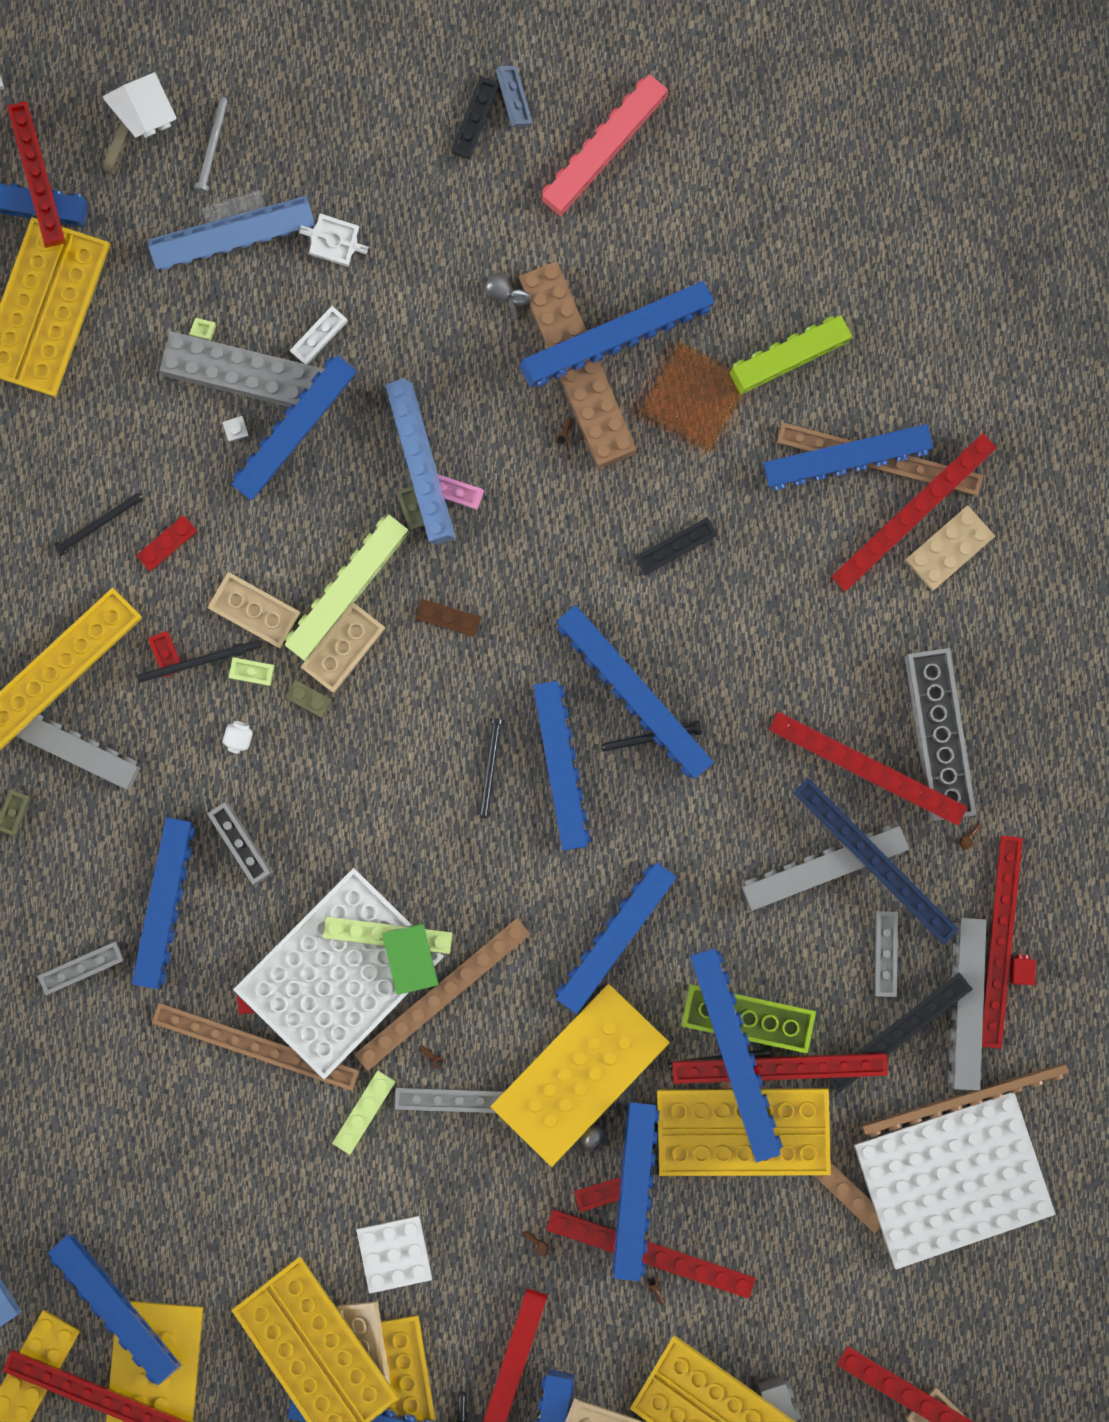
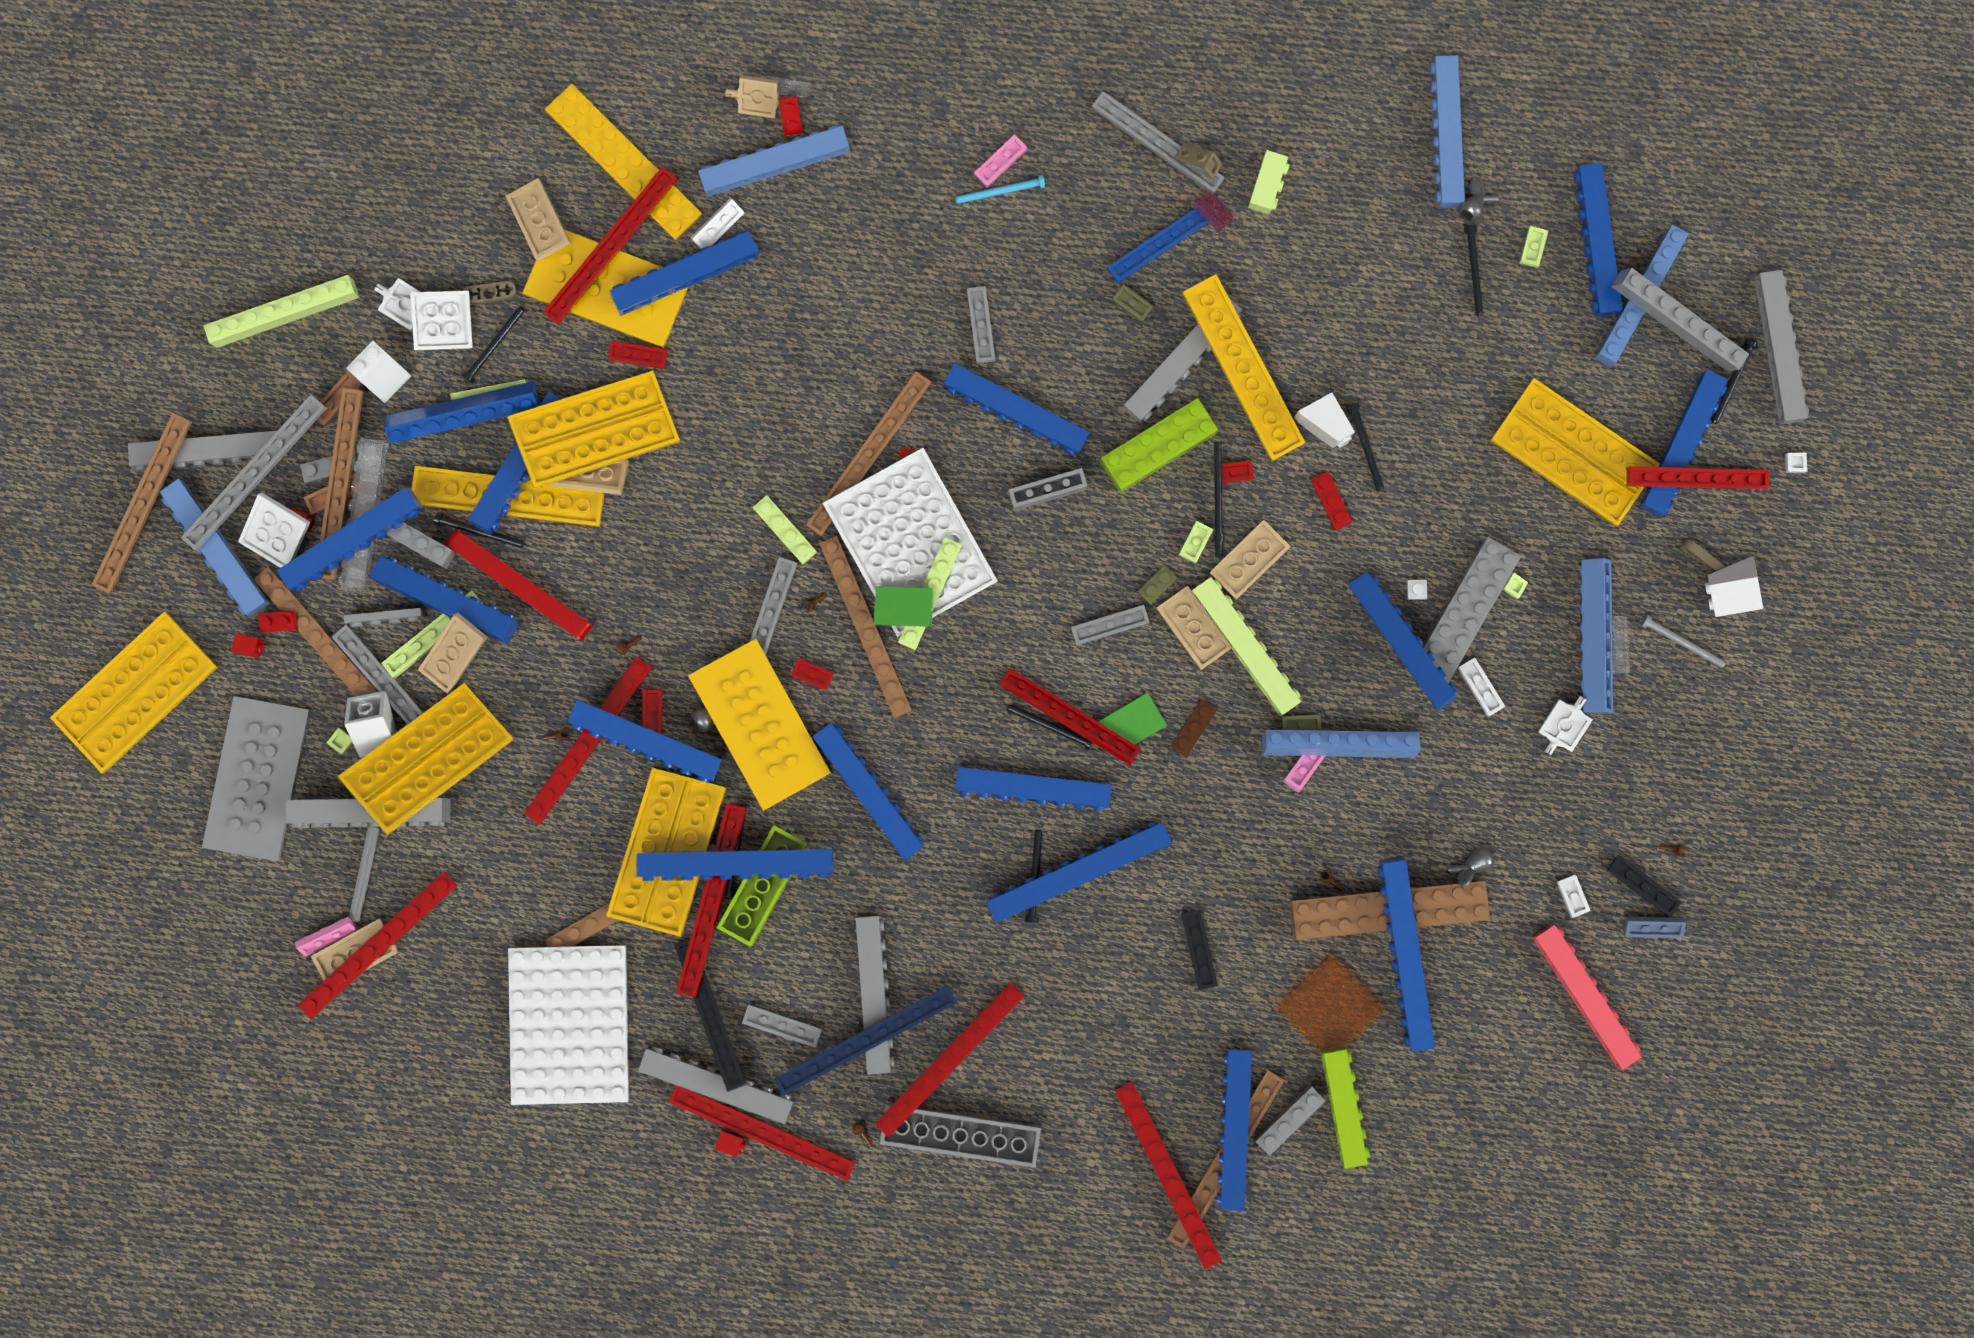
camera: 105 degrees right, 0 degrees up
white head [223,721,253,753] -> none
white plate [357,1215,432,1294] -> none
medium nougat plate [860,1063,1069,1137] -> none
tan plate [905,505,995,591] -> none
none -> red plate [608,341,668,369]
none -> white plate [691,198,744,249]
none -> red plate [791,658,834,691]
none -> red plate [1000,668,1141,765]
none -> light grey plate [1071,605,1150,646]
none -> bright green tile [1099,693,1167,744]
none -> lime brick [1100,398,1218,493]
none -> light grey brick [1254,1085,1325,1156]
none -> white slope [1294,393,1355,448]
none -> white plate [1556,875,1591,918]
none -> reddish brown hand [1659,844,1689,857]

